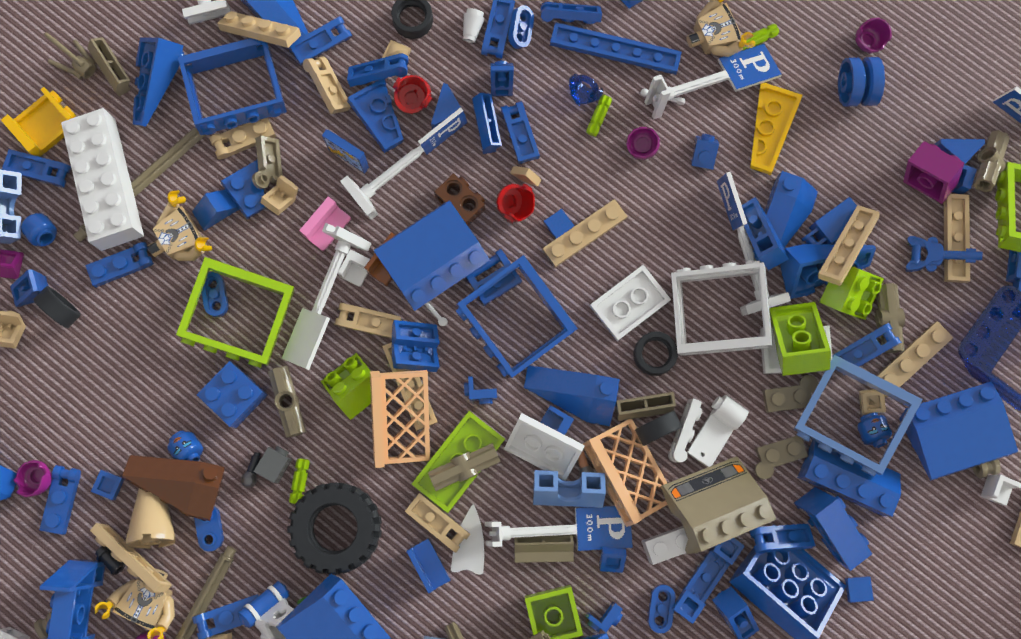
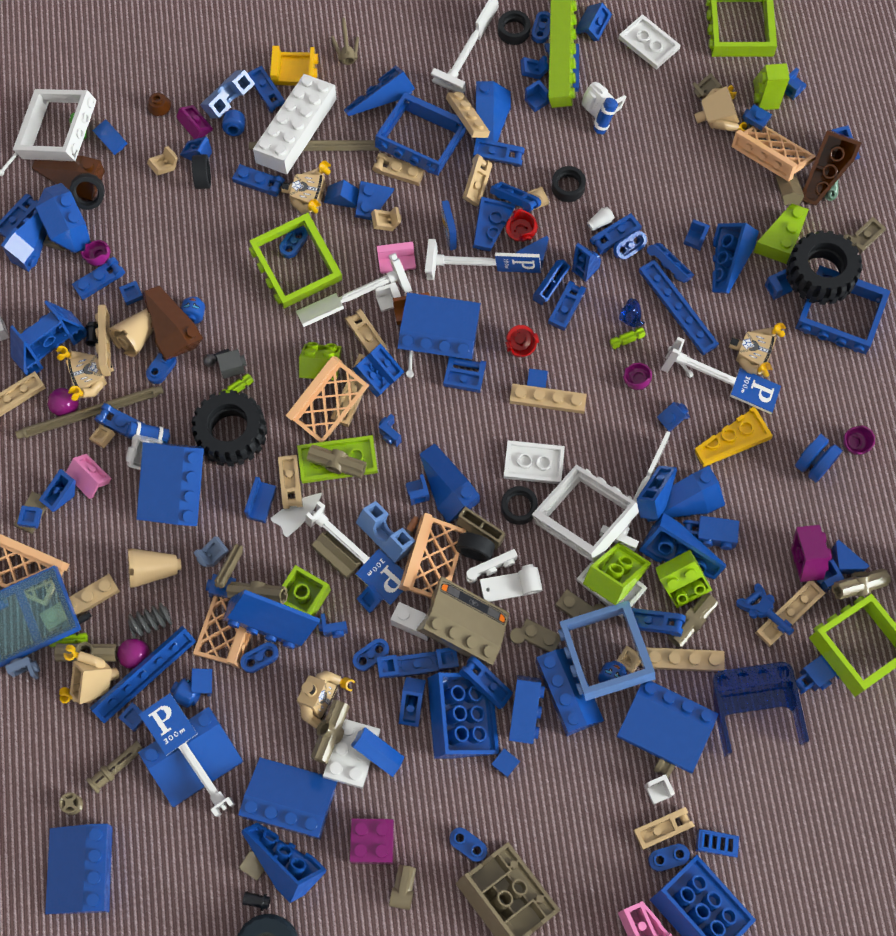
camera: 50 degrees right, 10 degrees down
dark tan piece [87,37,131,97] -> none
blue brick [197,361,268,428] -> none
dark tan hinge [252,135,283,189] -> none
dark tan piece [268,366,306,438] -> none
reddish brown brick [434,173,485,226] -> none
blue window [456,255,578,378] -> none
white plate [504,413,585,481] -> none
tan tile [510,166,541,186] -> none
lime axle [742,24,779,51] -> none
tan plate [818,205,879,286] -> none

